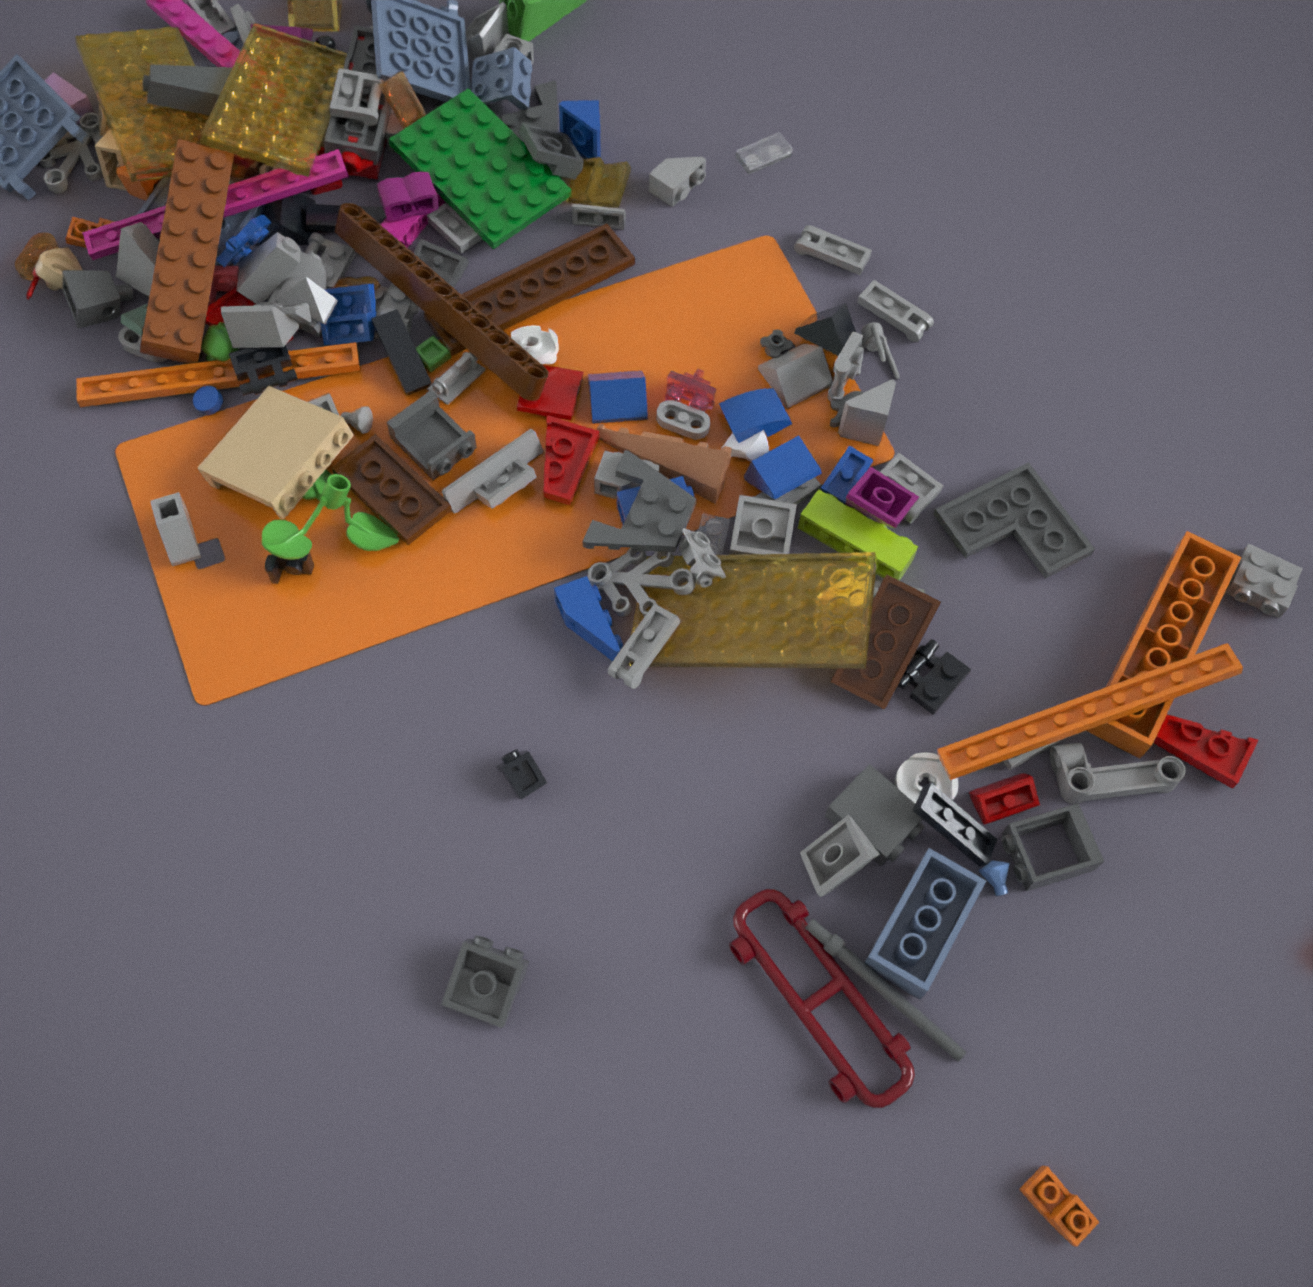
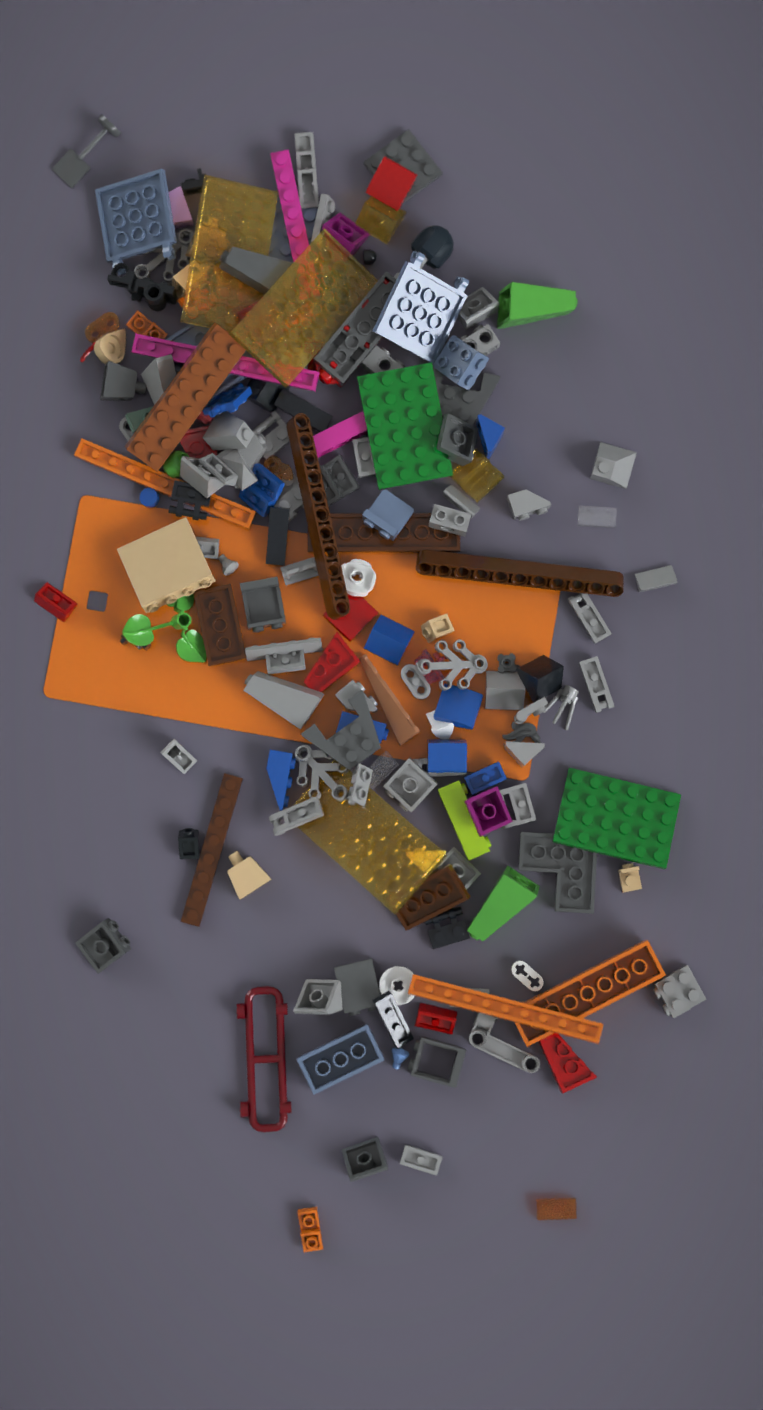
camera: 35 degrees right, 20 degrees up
light grey slope [150,492,201,566] -> none
light grey plate [330,68,386,126] -> none
magenta brick [377,172,439,221] -> none
clear orange plate [378,71,427,129] -> none
bright green tile [416,336,451,372] -> none
dark grey bar [805,919,966,1062] -> none
none -> red slope [34,582,78,622]
none -> black plate [107,263,178,311]
none -> light grey slope [160,739,197,774]
none -> black bracket [181,168,208,196]
none -> reddish brown plate [181,773,243,927]
none -> tan torso [227,851,272,900]
none -> light grey slope [243,671,325,729]
none -> dark grey slope [341,1137,388,1182]
none -> sand blue bracket [362,490,414,541]
none -> light grey plate [400,1144,443,1176]
none -> light grey plant [415,639,488,691]
none -> reddish brown beam [416,550,624,597]
none -> tan bracket [421,614,455,643]
none -> light grey brick [429,504,471,537]
none -> bright green slope [467,865,540,941]
none -> white beam [511,961,544,991]
none -> green plate [552,768,681,869]
none -> light grey slope [590,442,637,489]
none -> tan bracket [618,863,642,892]
none -> light grey slope [635,565,678,593]

